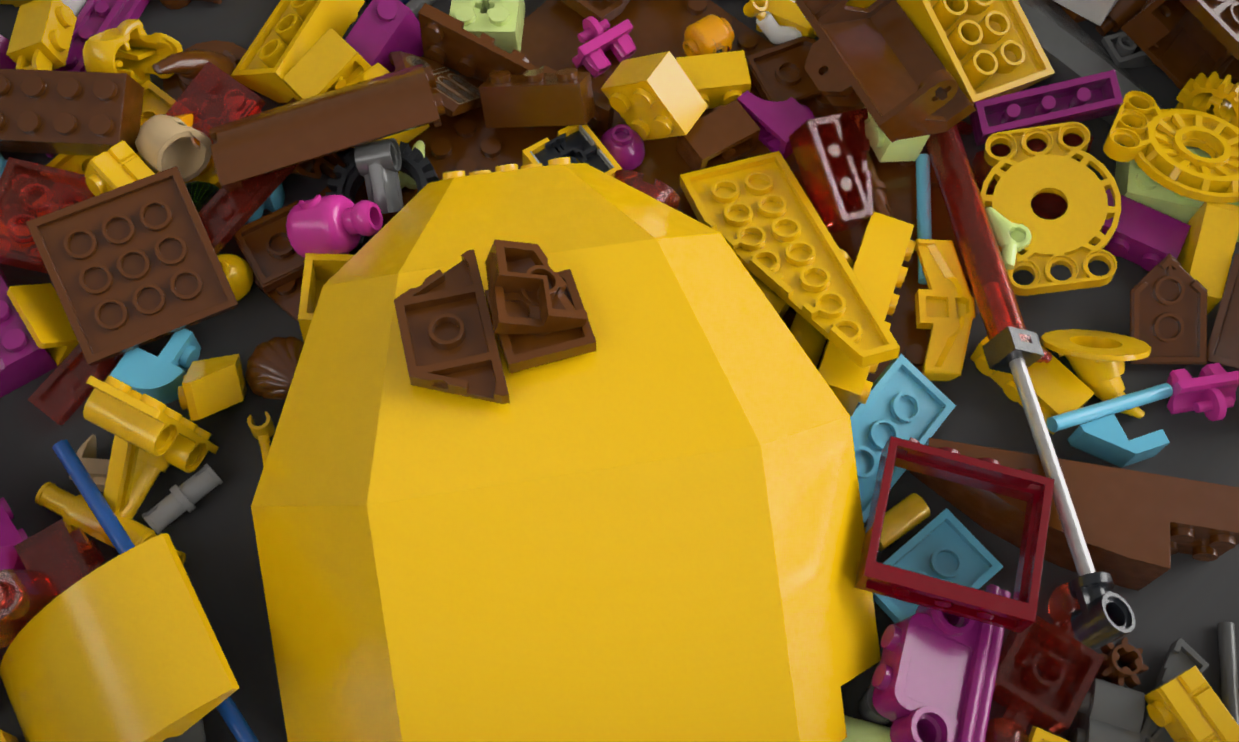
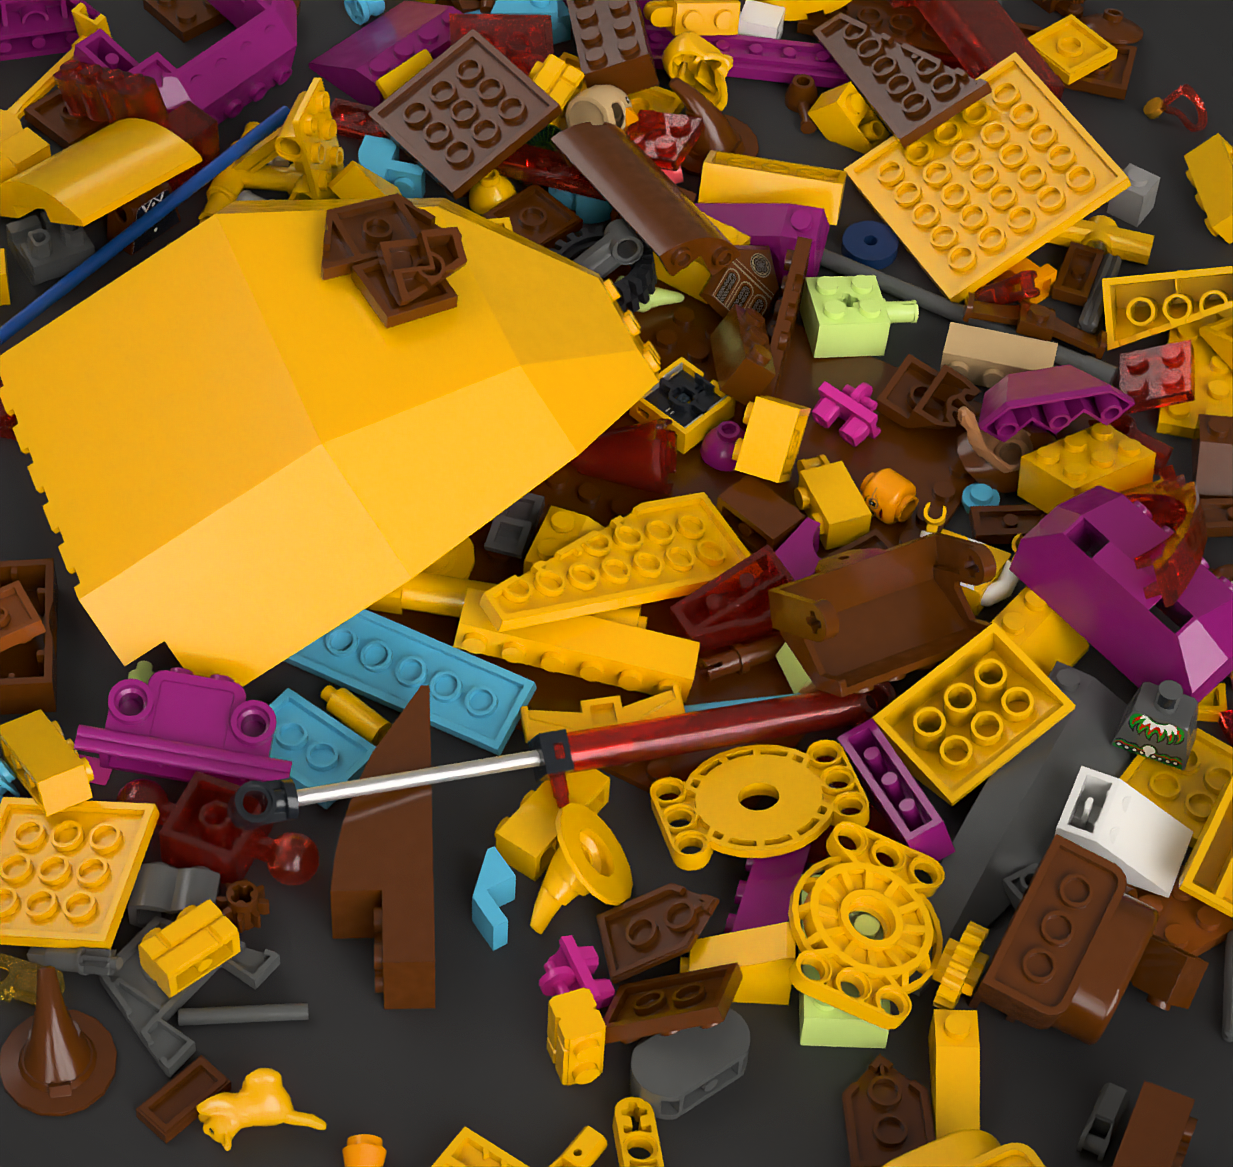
camera: 80 degrees right, 15 degrees down
yellow panel [284,28,372,99] -> none
dark pink piece [286,194,383,258] -> none
dark red window [854,436,1055,633] -> none
yellowish green animal [985,207,1032,270] -> none
medium azure bar [1047,383,1173,432] -> none

